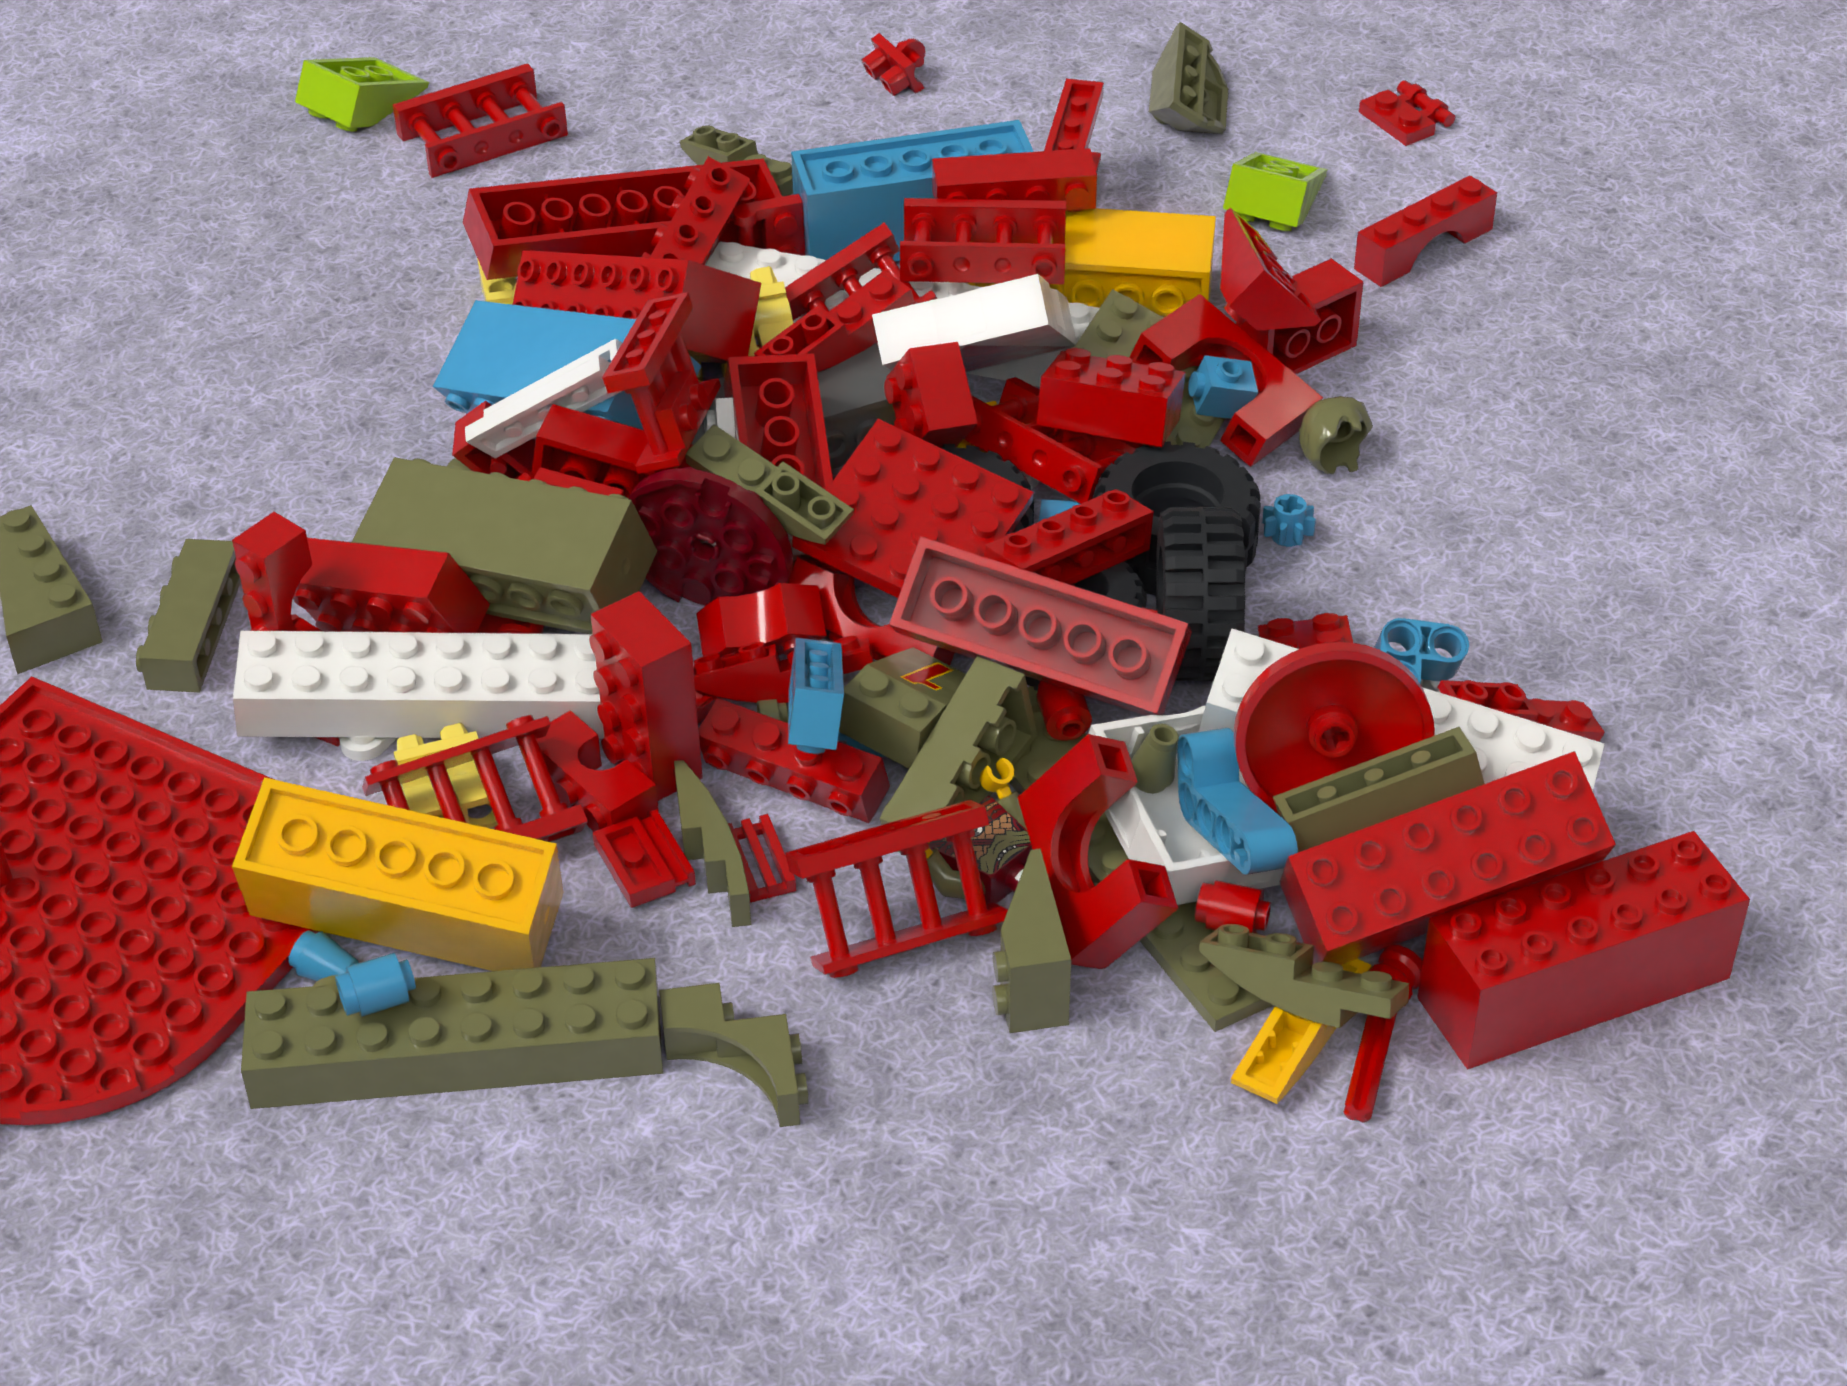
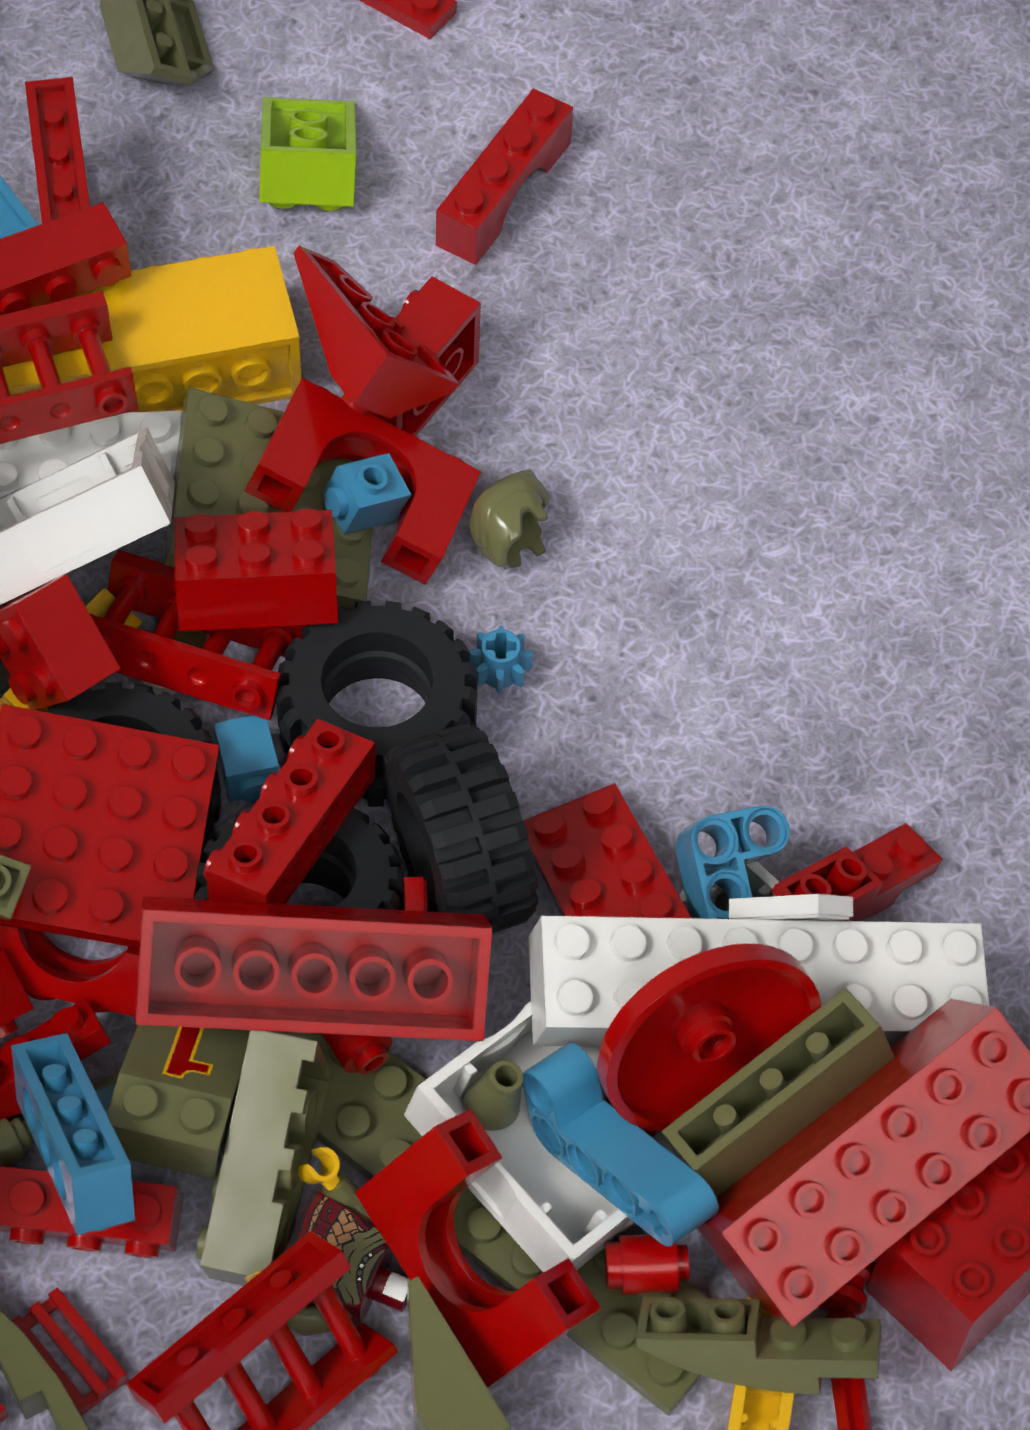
camera: 25 degrees left, 15 degrees up
none -> white tile [729,894,853,921]

